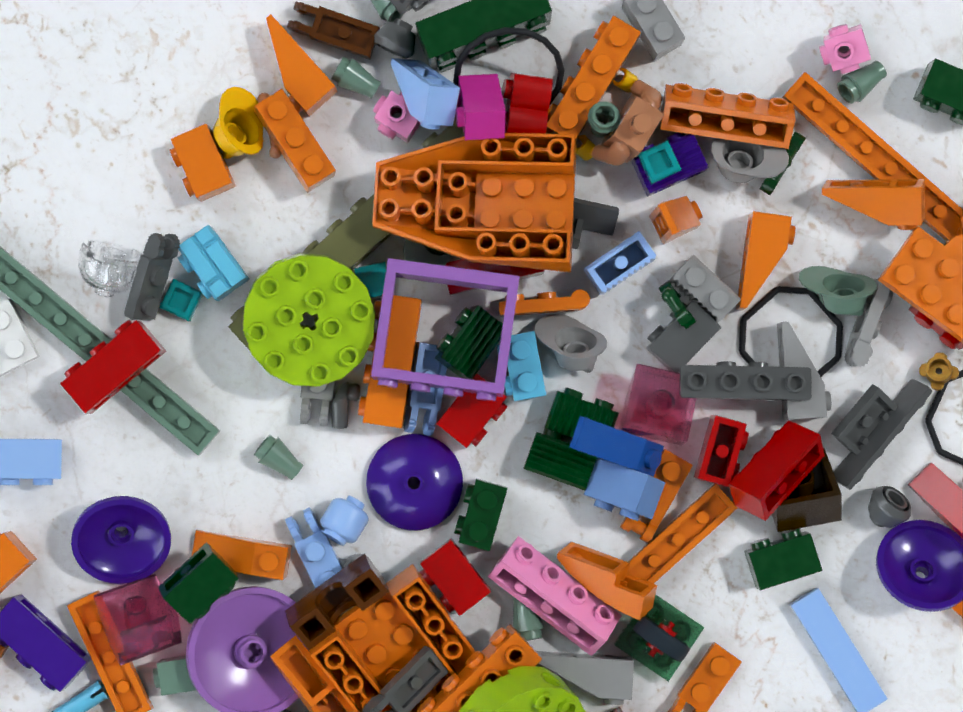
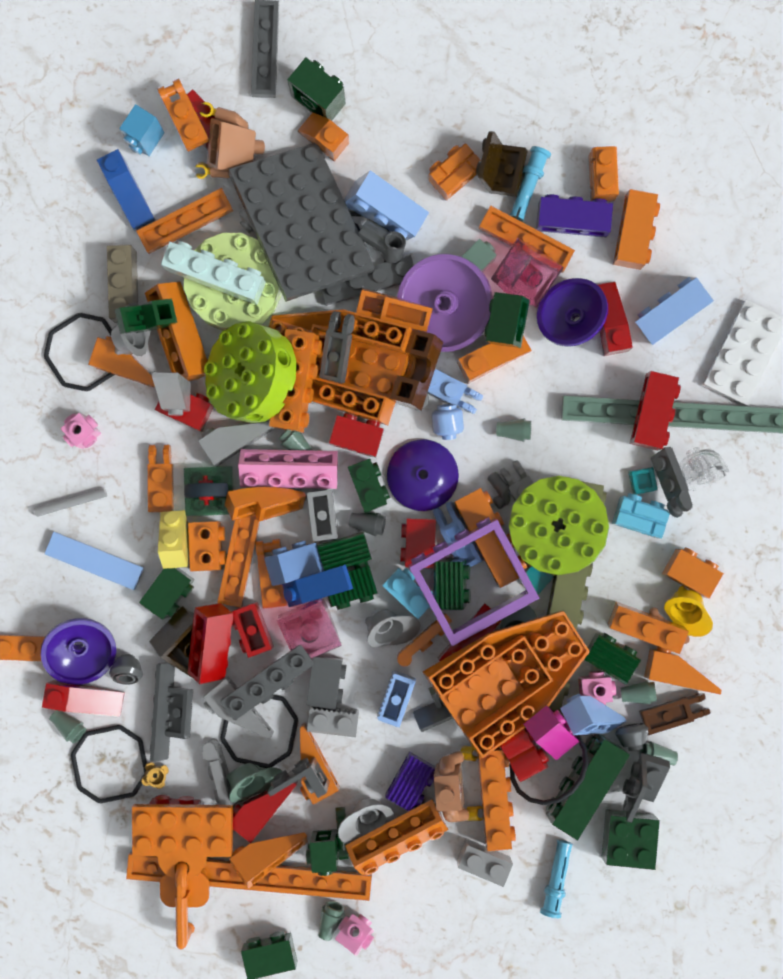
camera: 140 degrees right, 0 degrees up
sand green cone [588,102,621,138] -> none
teal tile [637,140,682,185] -> none
orange slope [649,196,702,244] -> none
dark green arm [659,280,696,329] -> none
none -> light yellow brick [158,510,189,569]
none -> orange brick [188,521,226,571]
none -> red slope [233,780,298,843]
none -> dark grey bracket [267,757,330,798]
none -> dark green brick [306,829,339,876]
none -> light grey brick [307,490,338,541]
none -> dark grey cone [349,513,386,536]
none -> dark green brick [584,632,641,685]
none -> red slope [598,282,633,356]

